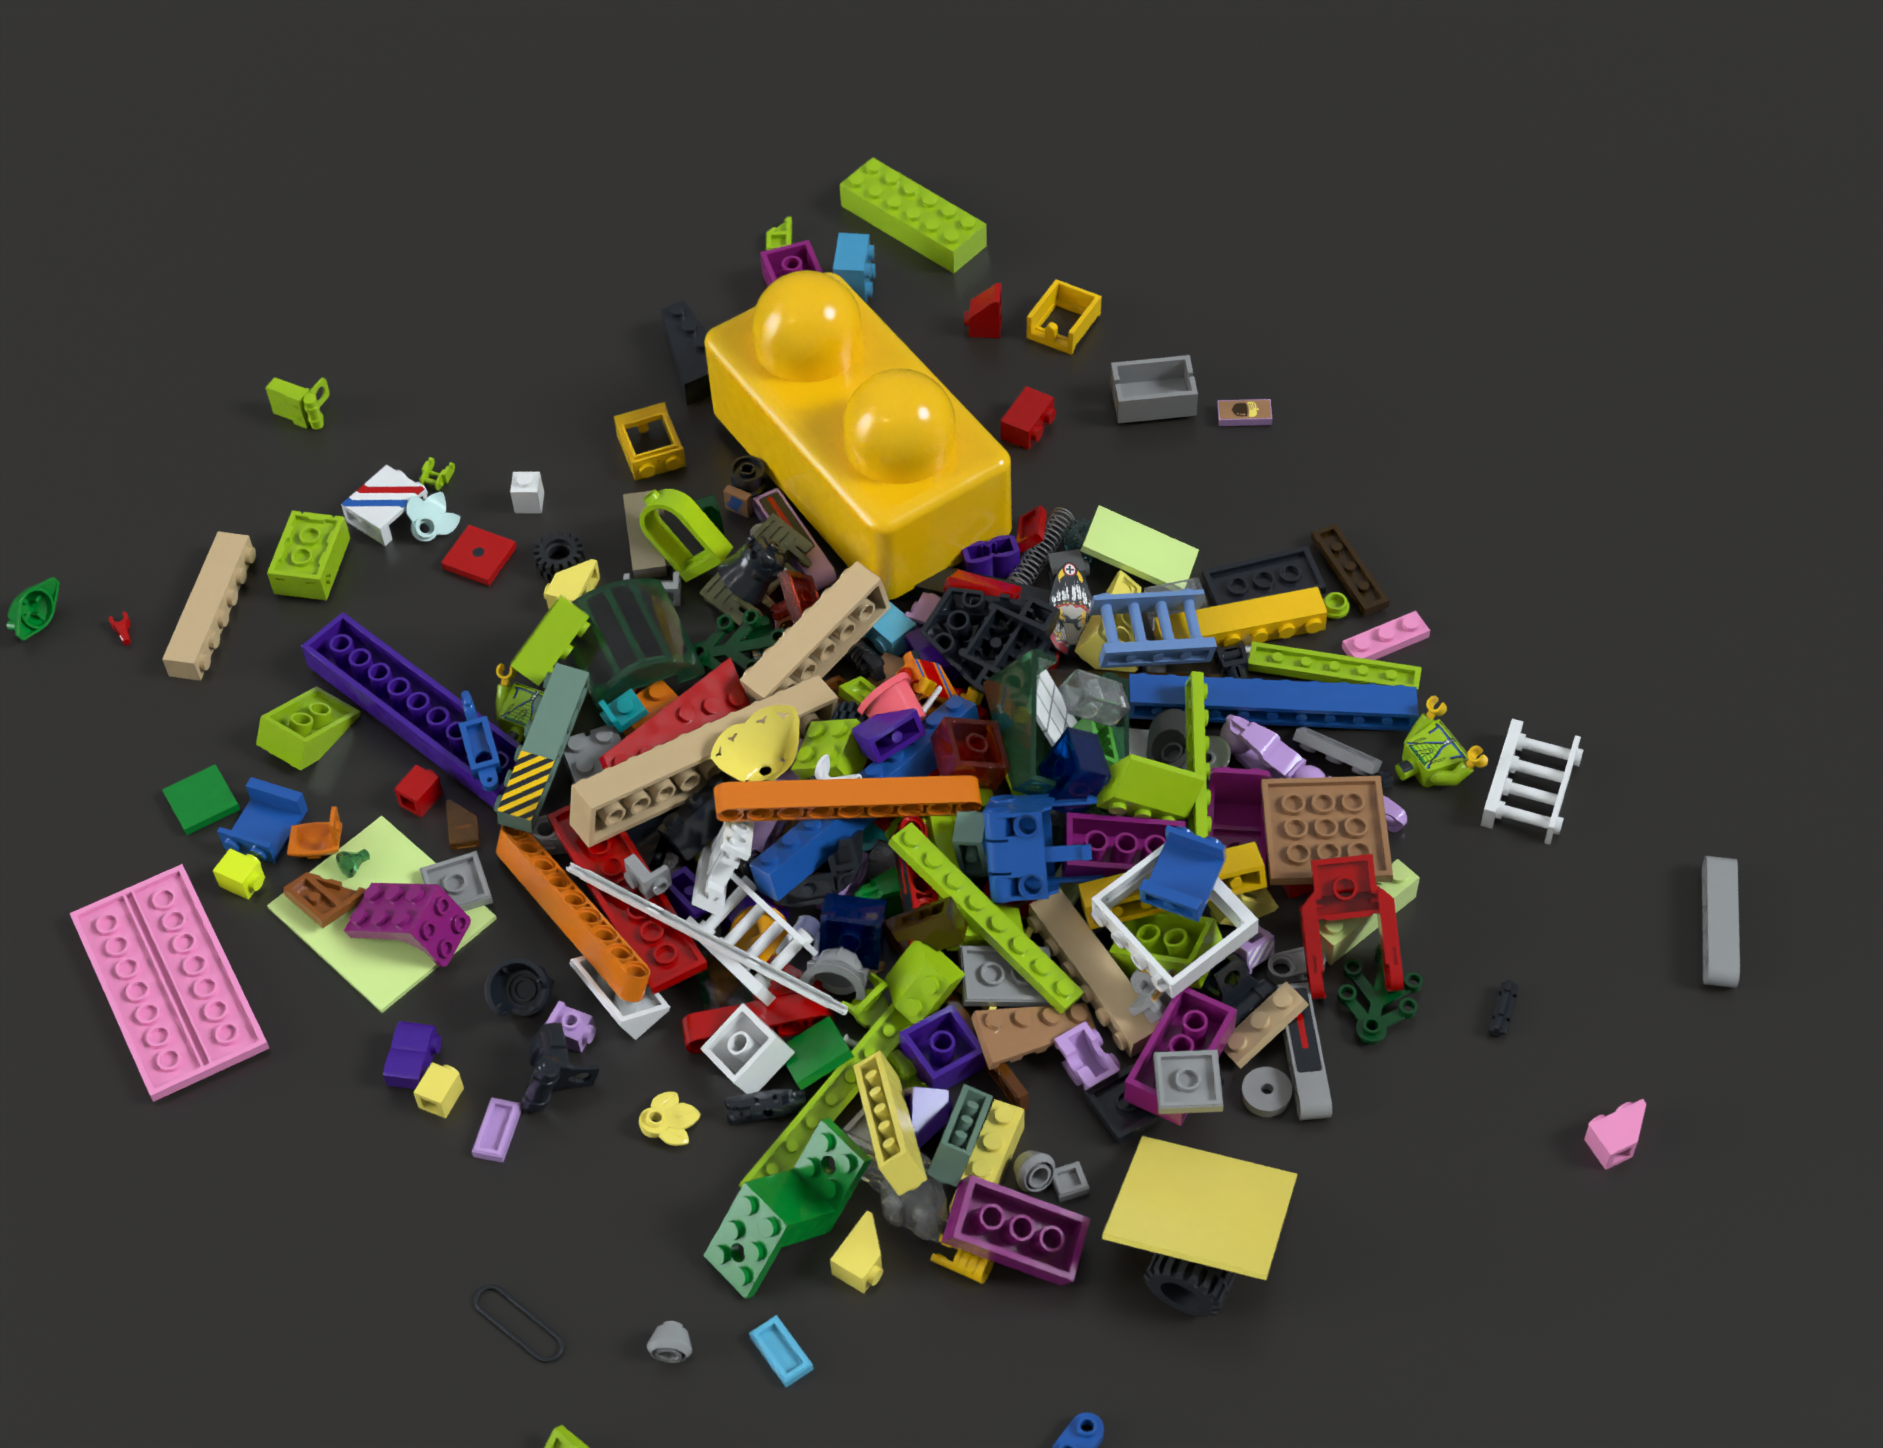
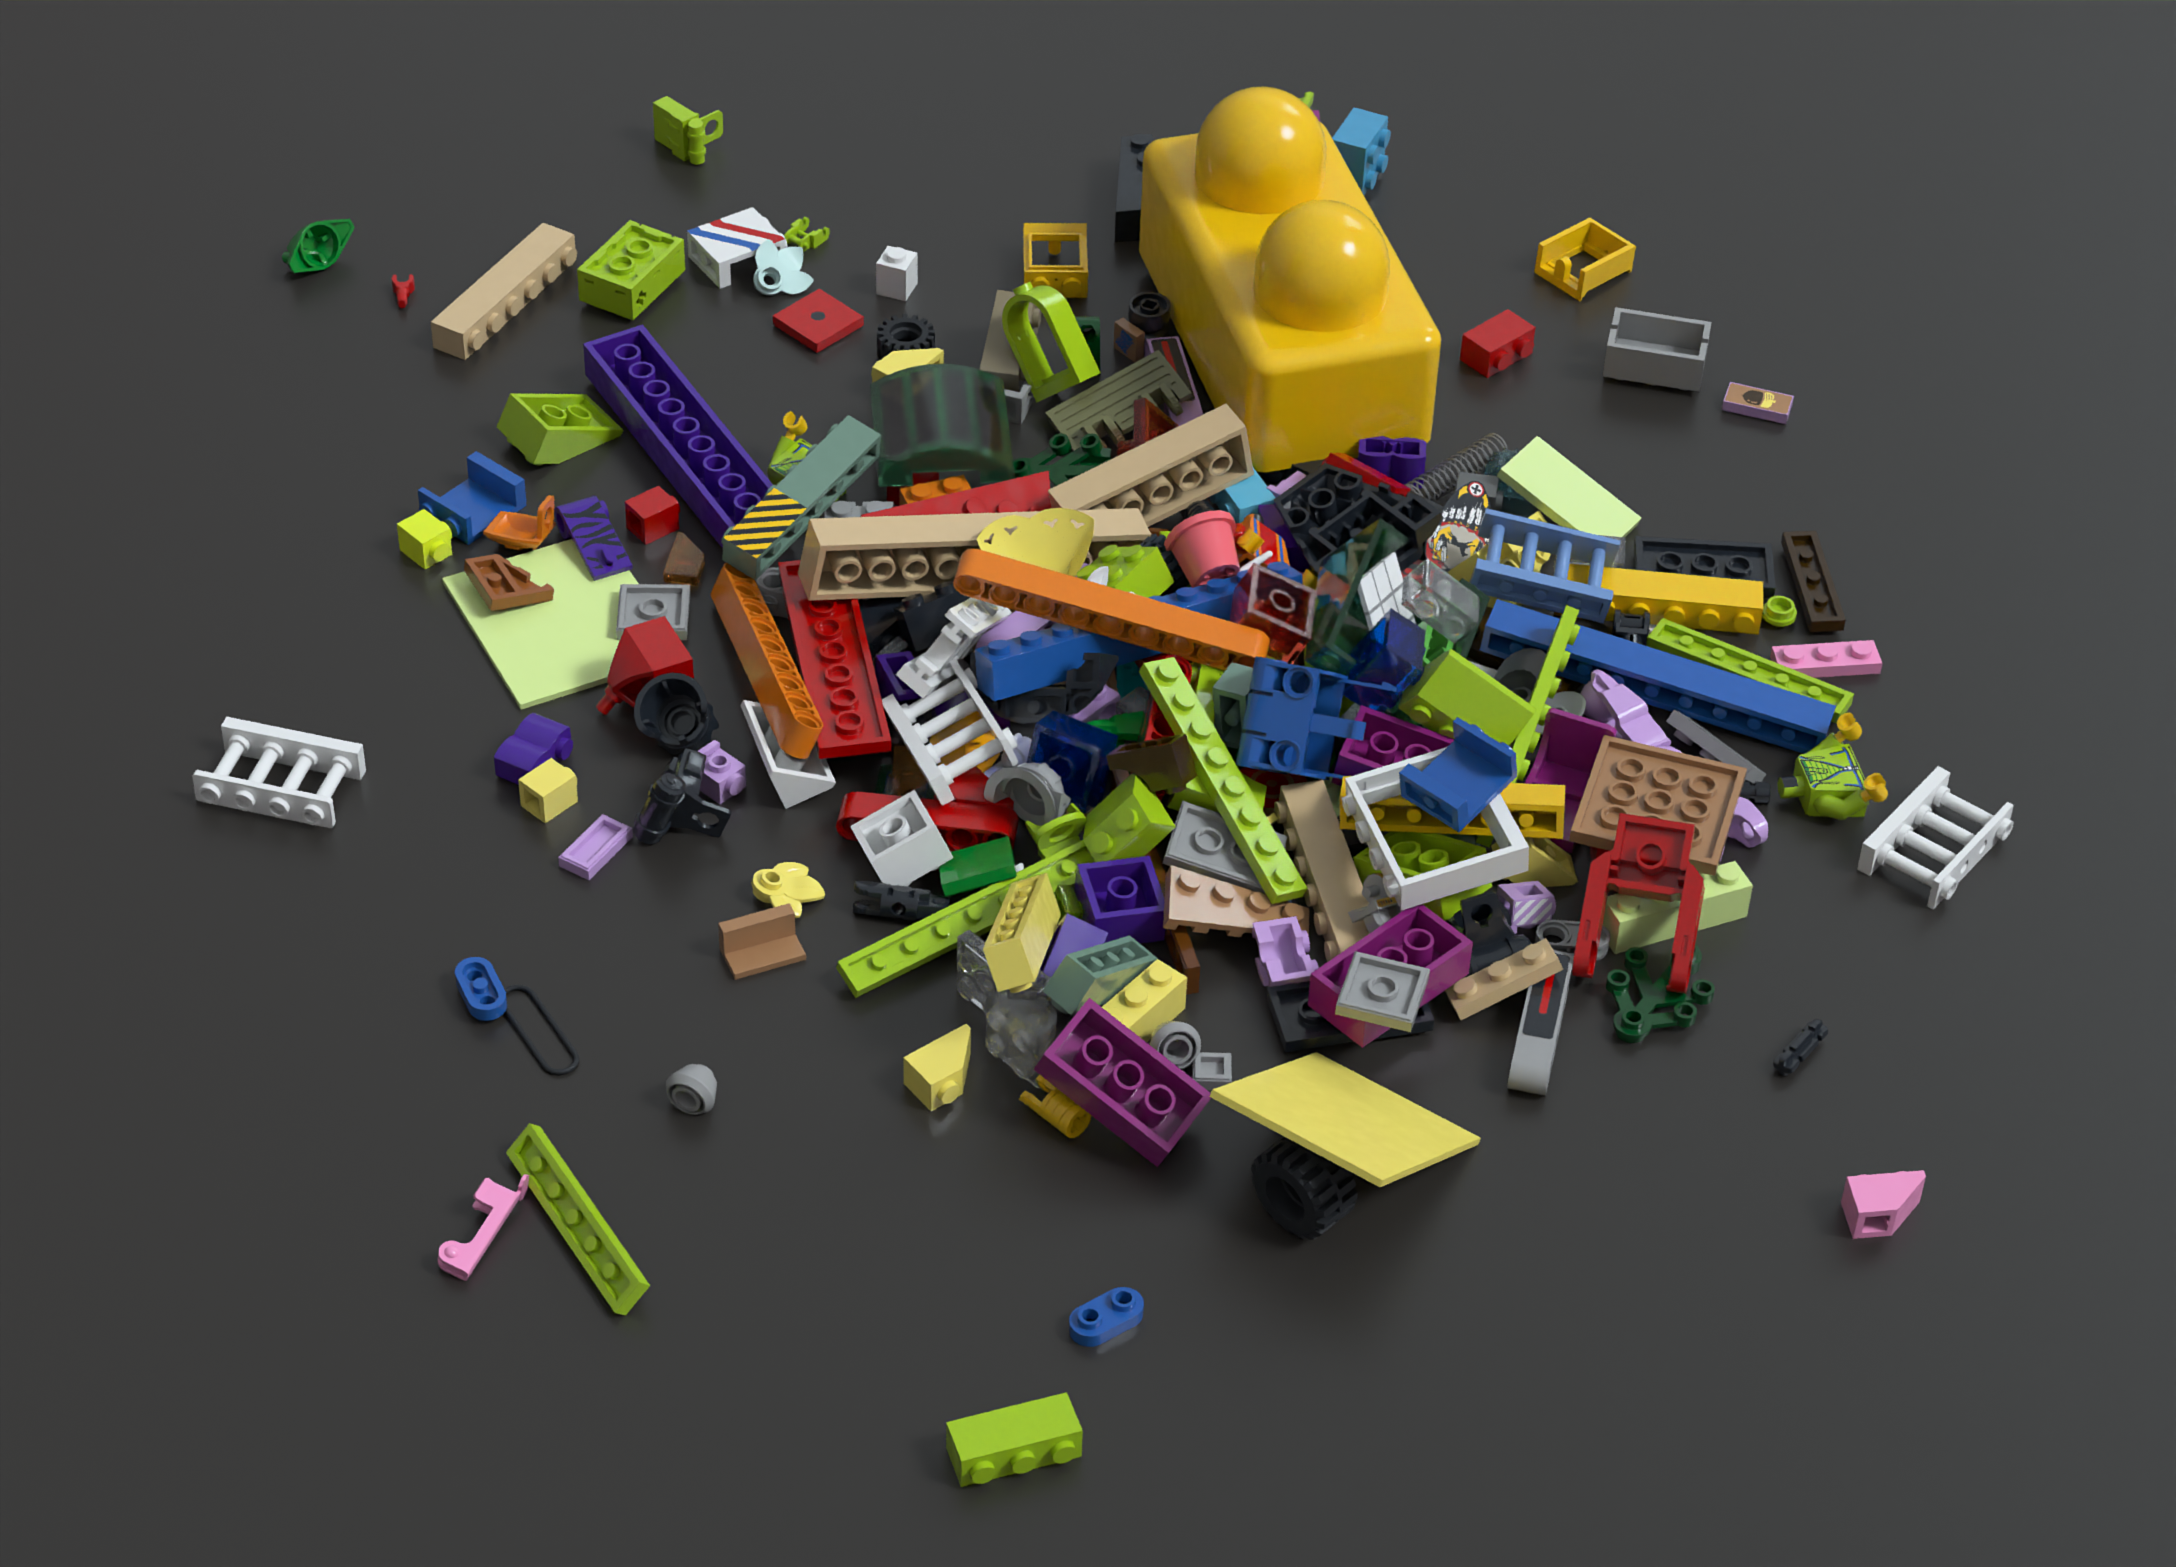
camera: 15 degrees right, 10 degrees down
bright pink plate [70,864,269,1102] -> none
green tile [162,764,240,835] -> none
clear green rock [336,849,370,878] -> none
magenta bracket [344,883,471,967] -> none
blue piece [458,690,503,792] -> none
lime slope [511,594,590,686] -> none
white piece [566,862,848,1015] -> none
teal bracket [598,688,649,733] -> none
light grey bracket [624,854,672,900] -> none
green bracket [704,1118,872,1299] -> none
black hat [718,535,788,605] -> none
medium azure tile [749,1315,814,1387] -> none
lime brick [840,158,987,273] -> none
dark purple slope [851,708,926,764] -> none
red slope [964,283,1002,339] -> none
red tile [1016,505,1047,553] -> none
light grey piece [1241,1067,1292,1117] -> none
light grey beam [1702,856,1740,988] -> none
none -> white fence [192,717,366,828]
none -> blue plate [455,957,507,1021]
none -> dark purple door [554,495,633,581]
none -> red piece [596,616,694,715]
none -> medium nougat panel [718,903,806,980]

